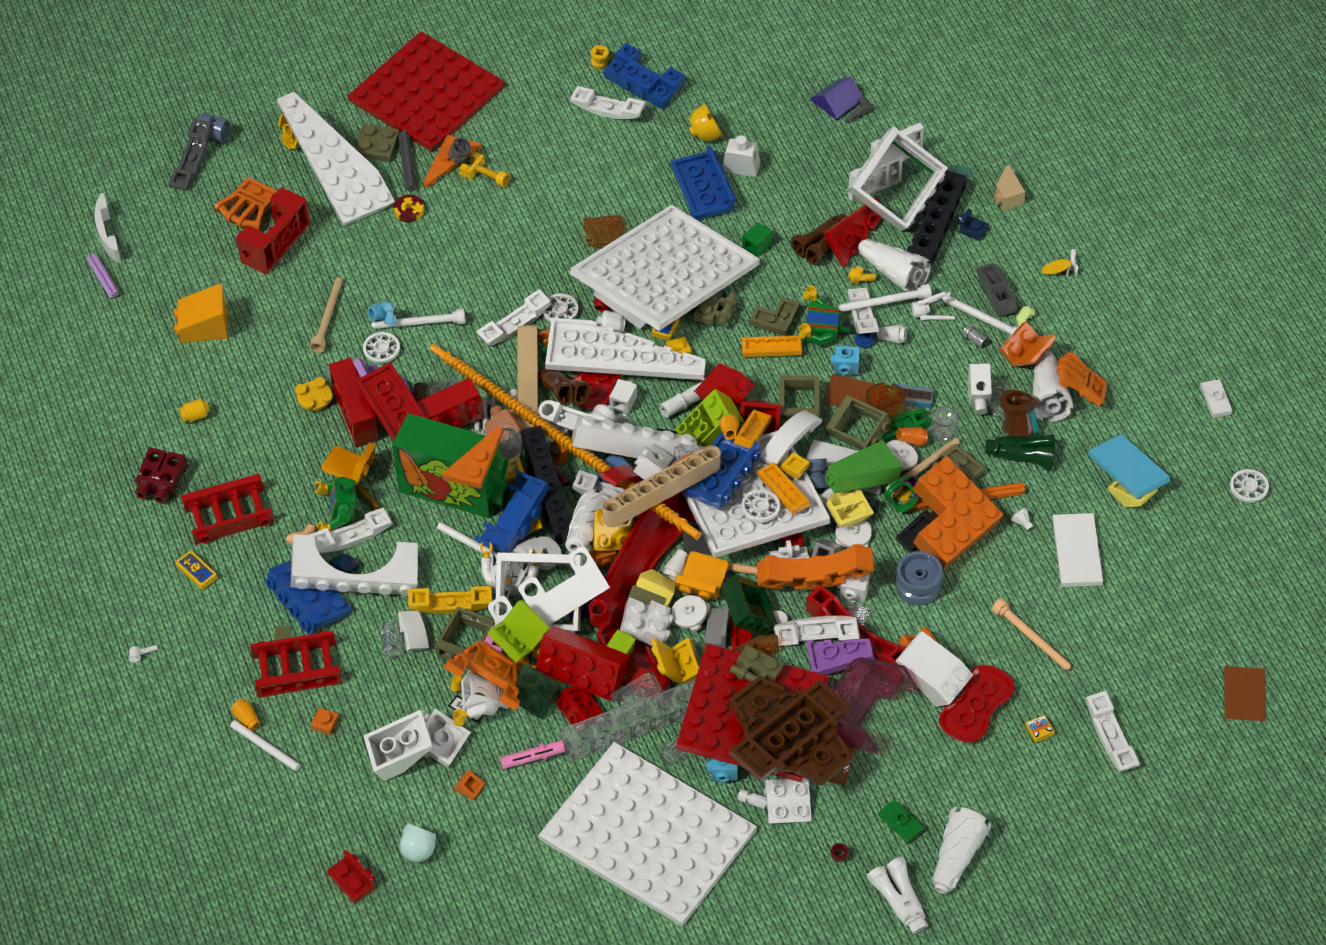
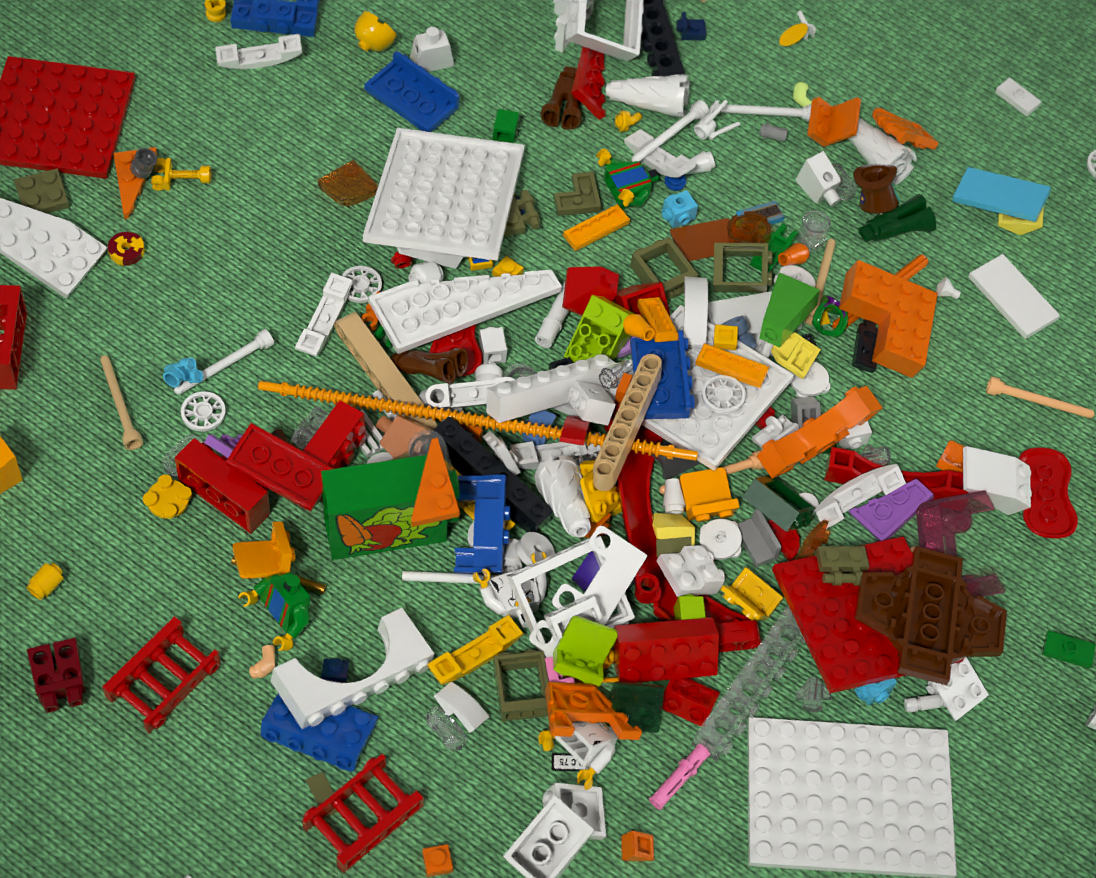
camera: 40 degrees left, 5 degrees up
tile [175,550,218,590] -> none
white slope [310,508,392,553] -> none
dark grey axle [398,130,416,192] -> none
clear hinge [610,672,662,712] -> none
dark red hinge [830,843,848,862] -> none
sand blue wheel [896,551,943,605] -> none
olive plate [932,444,985,482] -> none
dark grey slope [976,263,1017,317] -> none
none -> white wing [483,431,520,476]
none -> white hinge [544,595,603,641]

